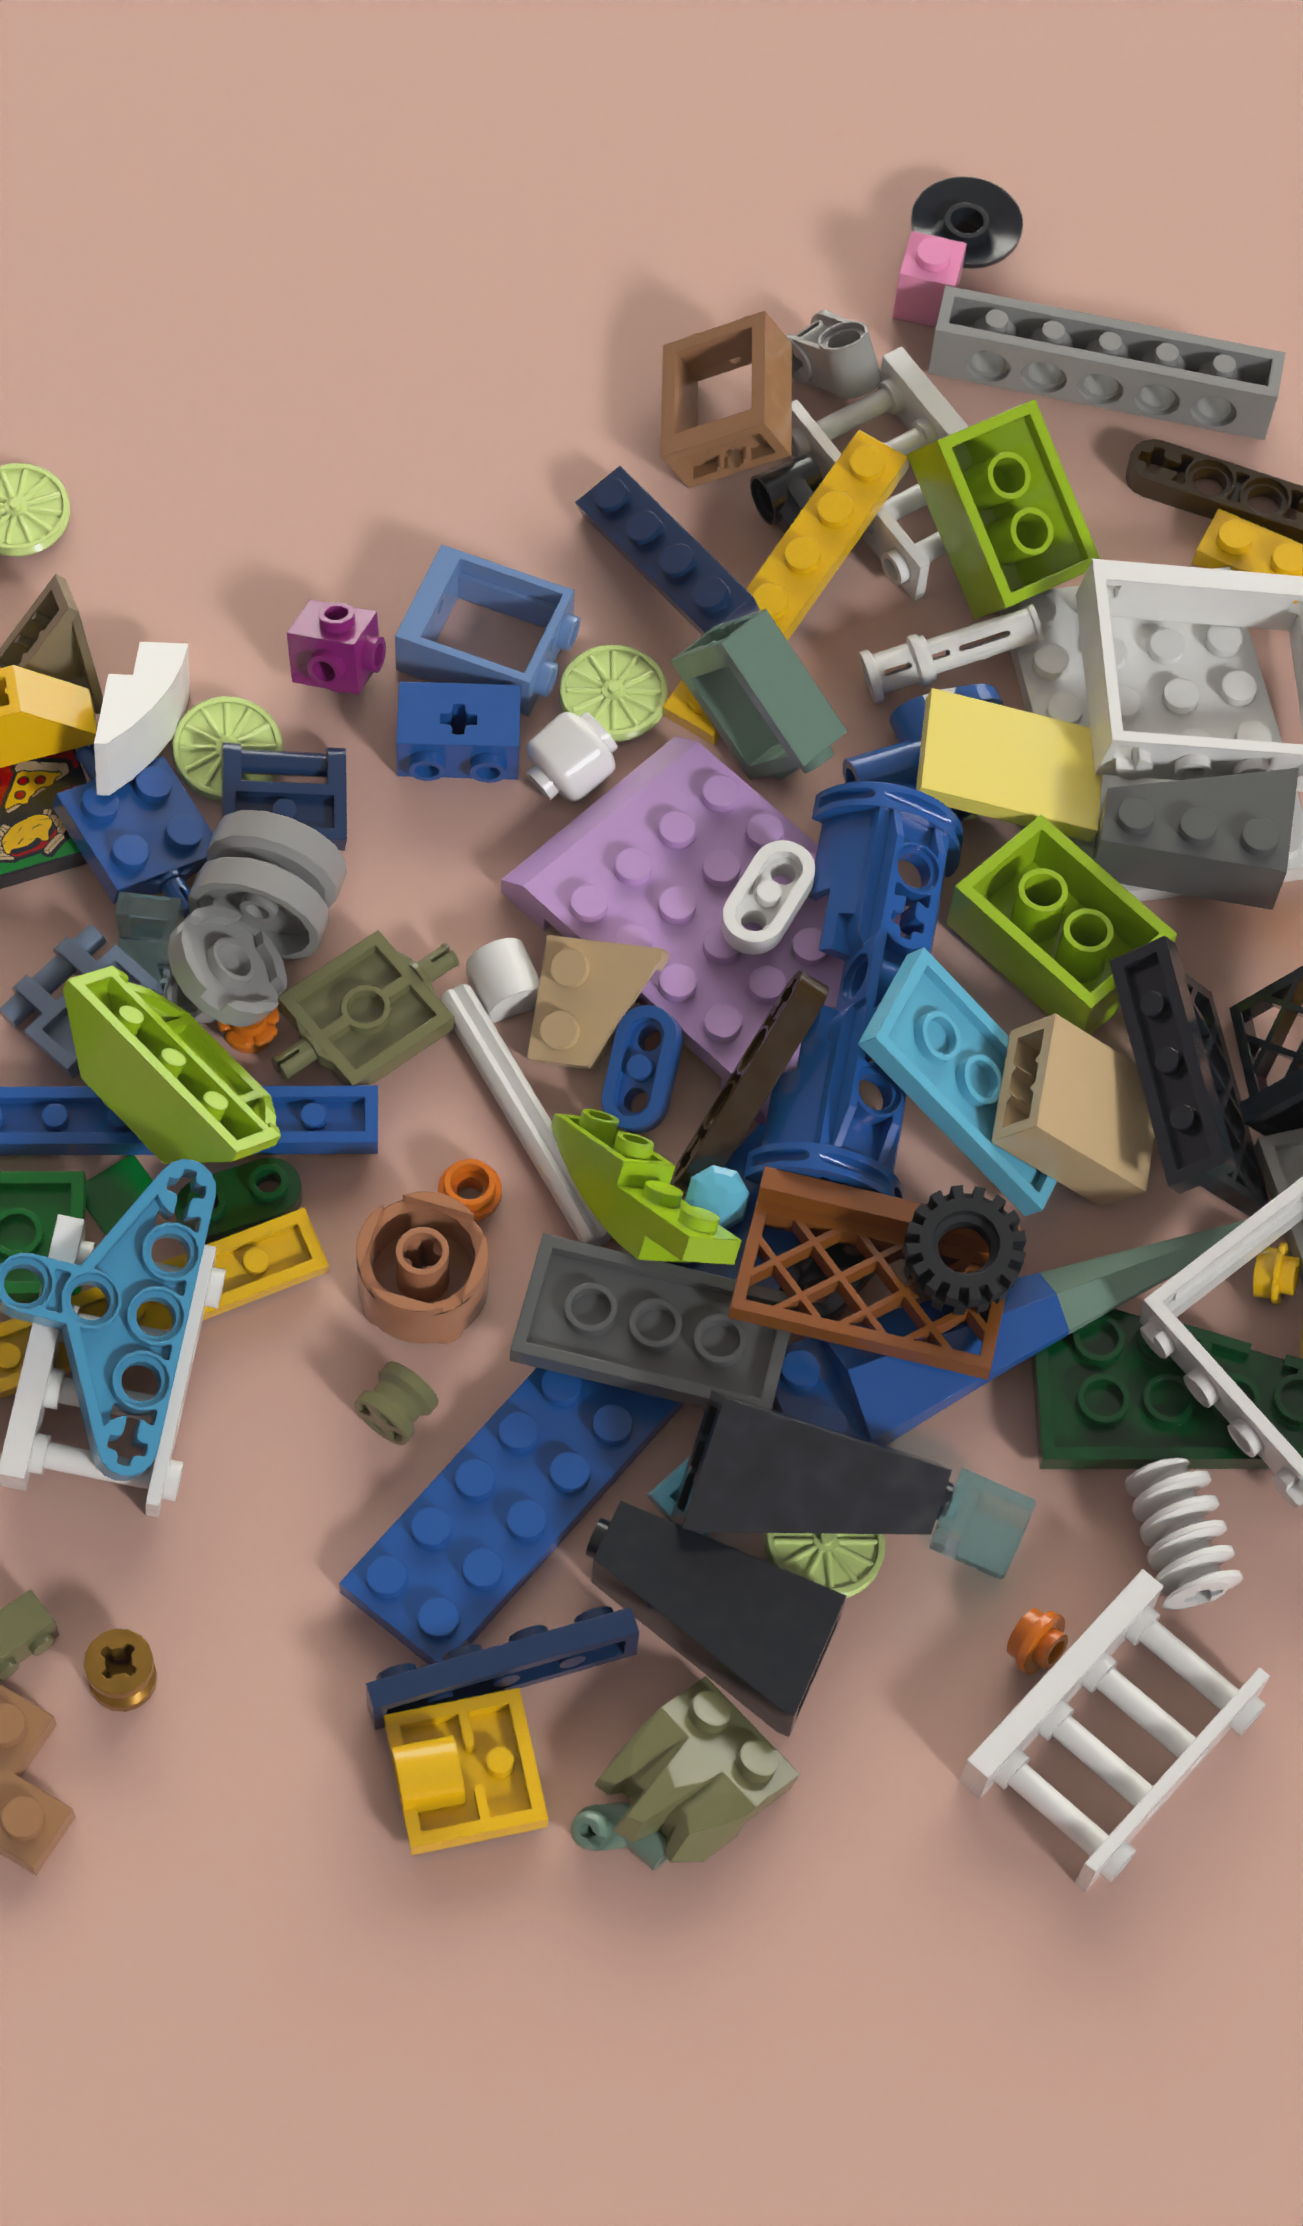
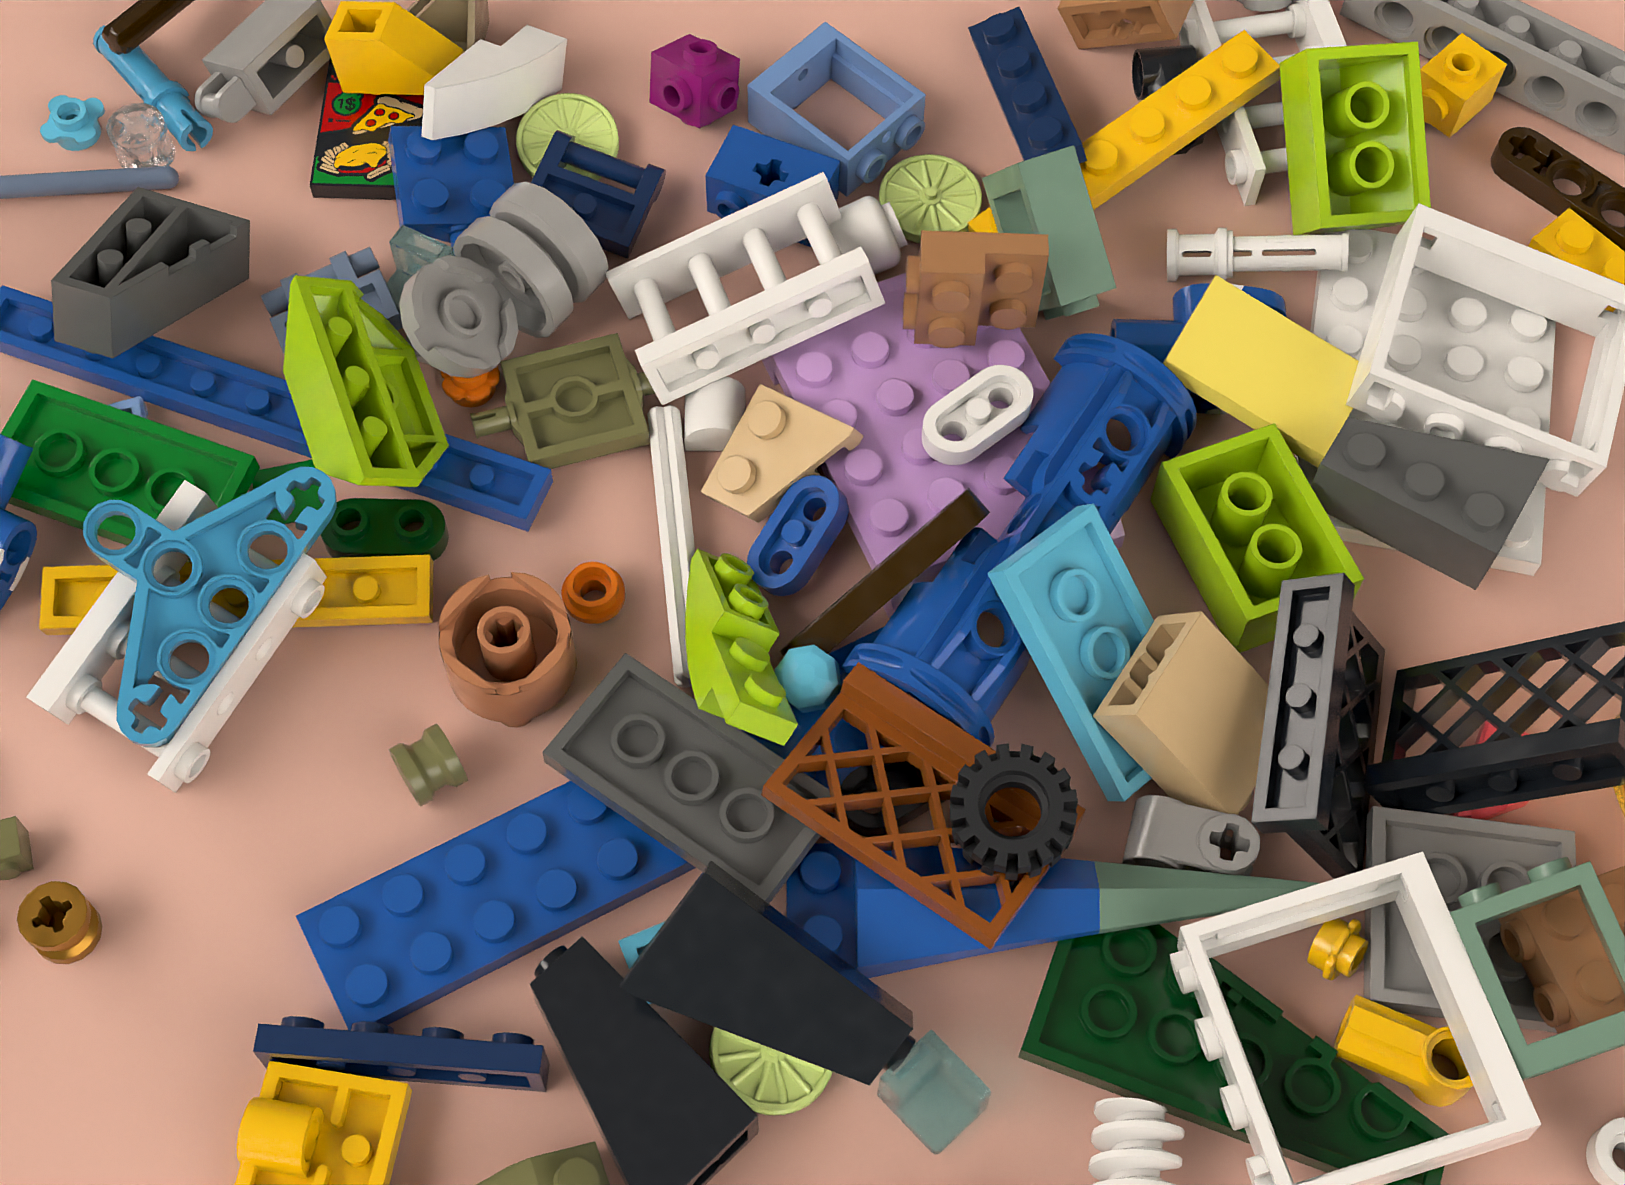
camera: 25 degrees right, 0 degrees up
none -> white fence [605,172,885,405]
none -> medium nougat plate [903,230,1049,348]
none -> light grey piece [1122,795,1260,876]
none -> yellow brick [1420,33,1507,138]

